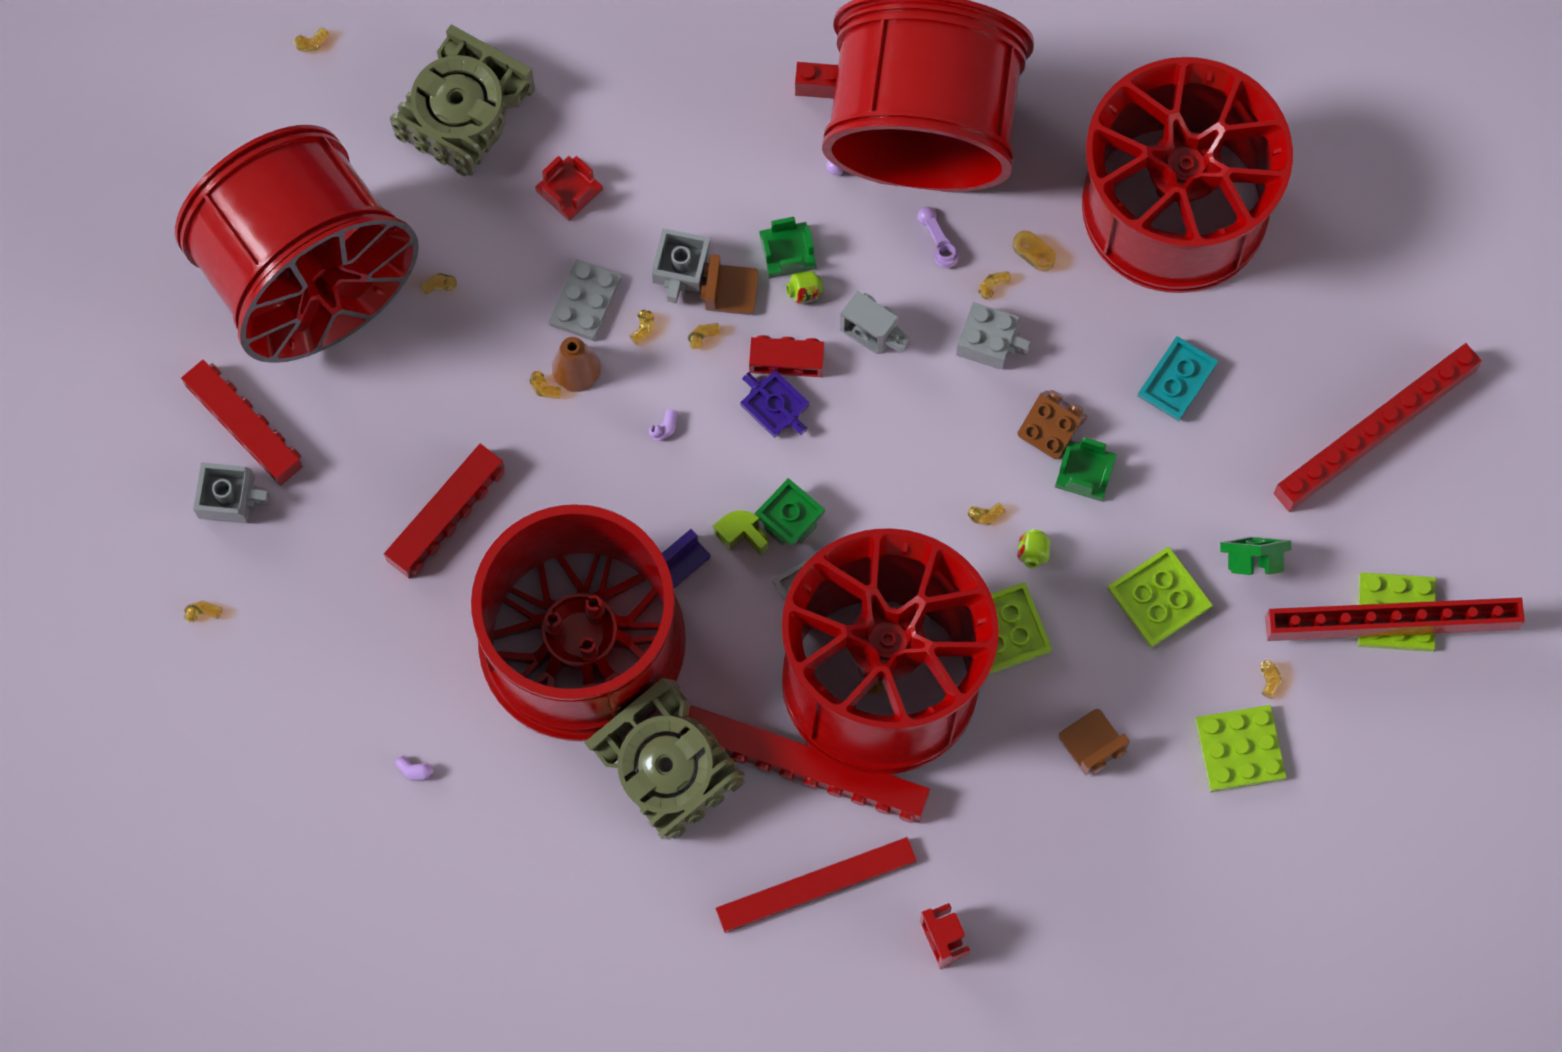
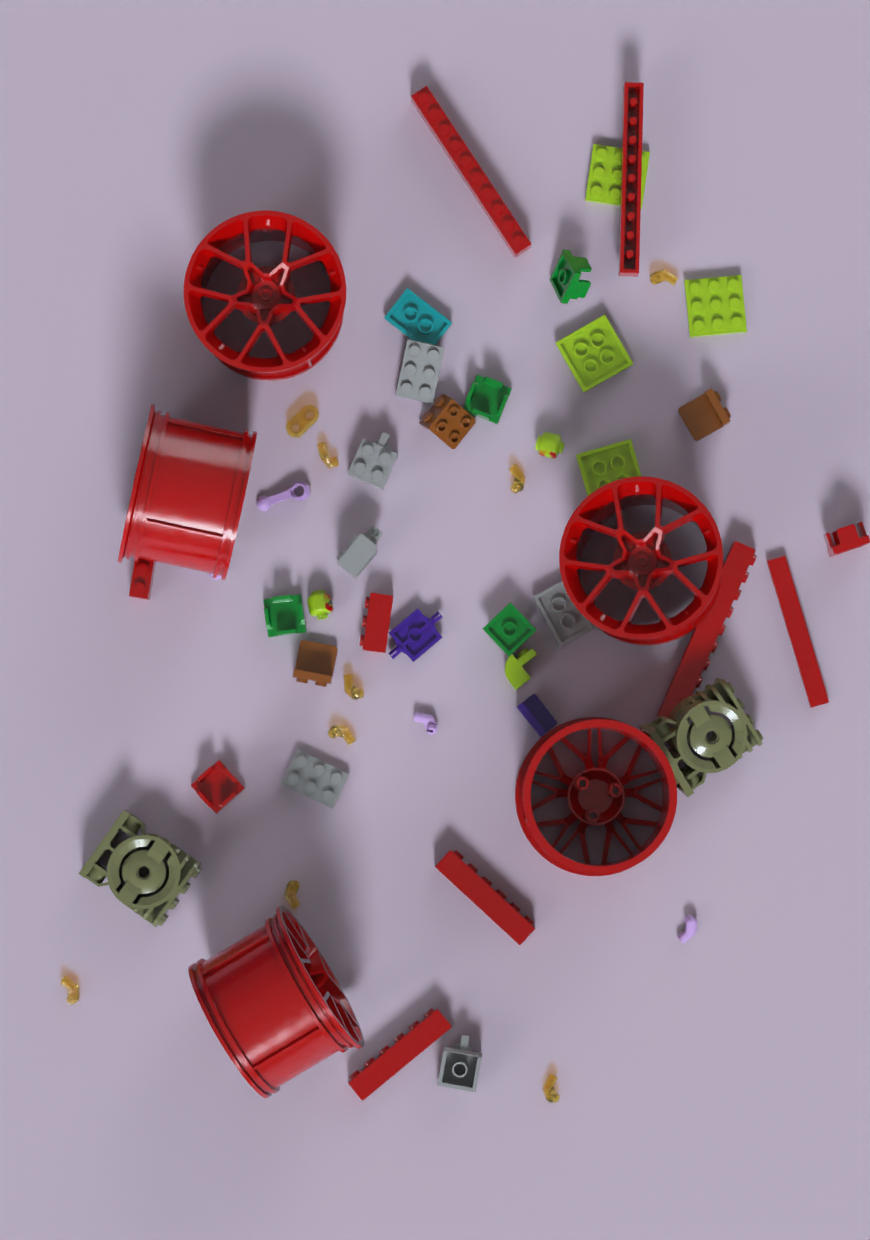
camera: 90 degrees left, 15 degrees up
clear yellow arm [529,371,562,399] -> none
dark orange cone [552,337,601,392] -> none
light grey hinge [652,228,711,304] -> none
none -> light grey plate [396,339,445,404]

